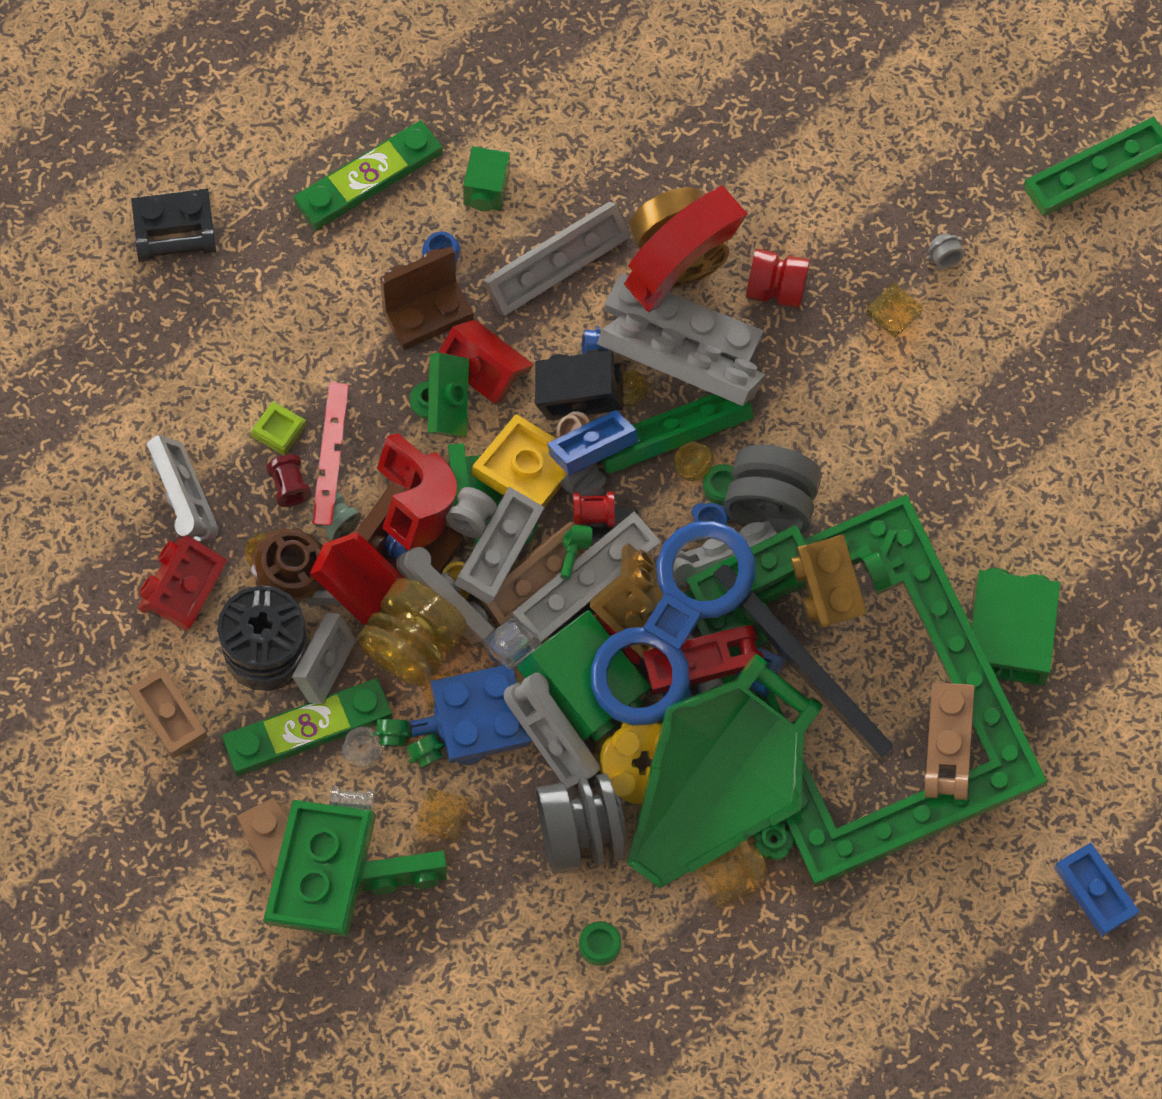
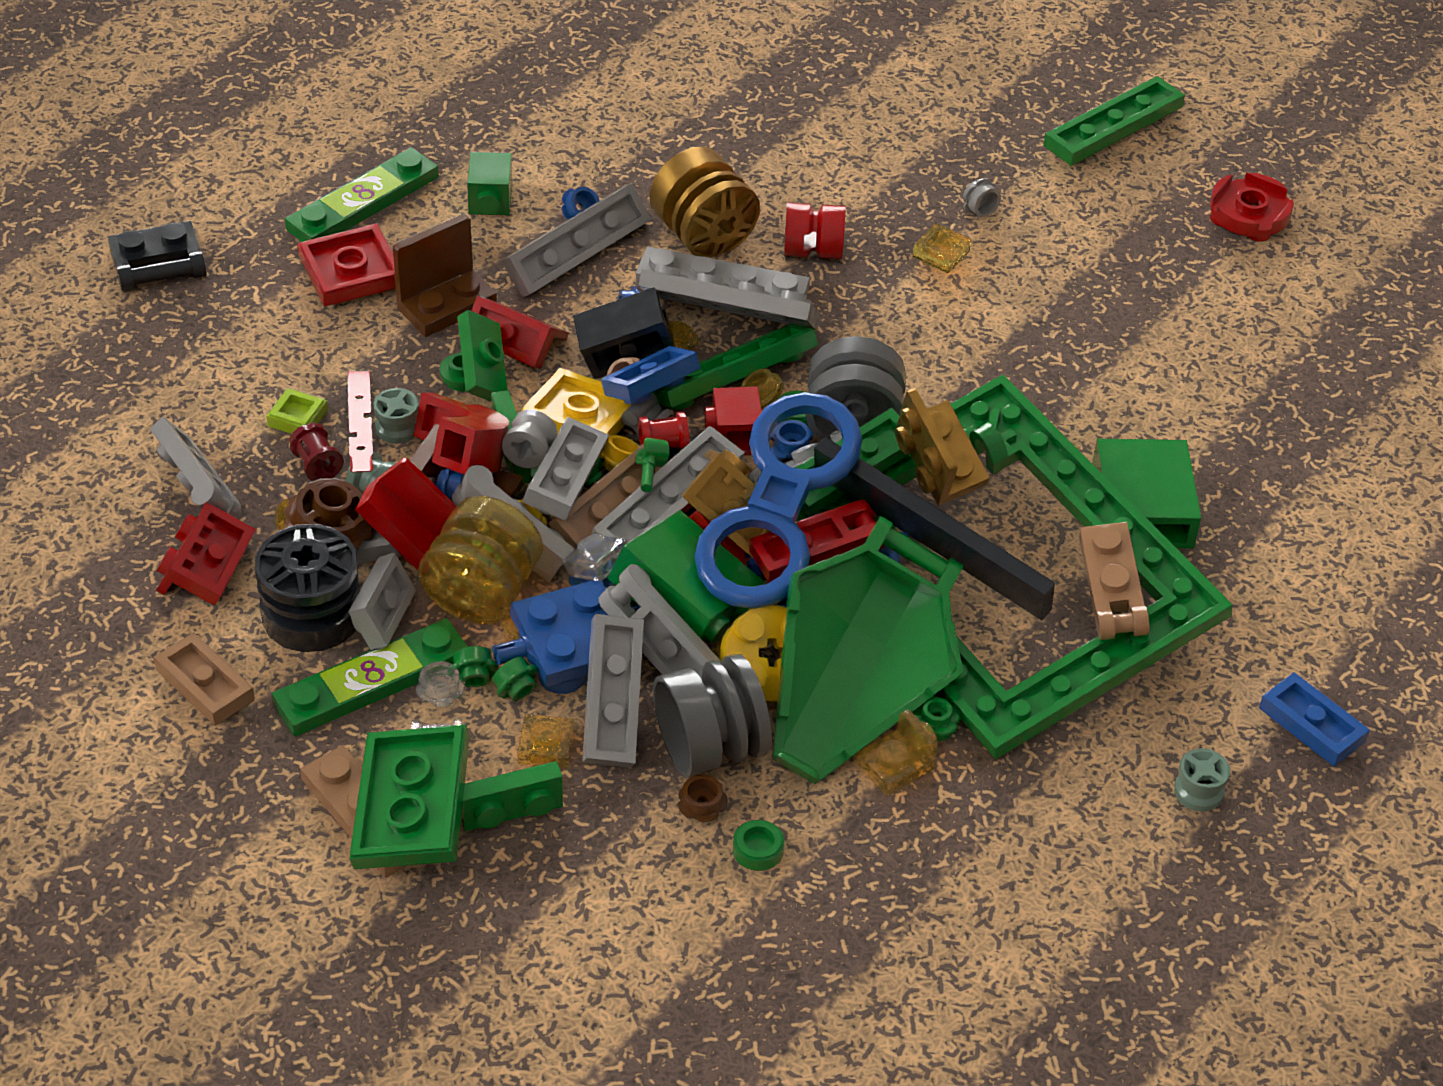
camera: 10 degrees left, 20 degrees down
red arch [624,185,748,313] -> none
none -> red plate [297,224,396,307]
none -> sand green wheel [373,388,419,444]
none -> blue plate [561,187,600,220]
none -> light grey plate [582,614,644,768]
none -> yellow plate [600,435,640,471]
none -> reddish brown plate [678,775,728,822]
none -> red brick [704,387,761,456]
none -> sand green wheel [1174,748,1230,812]

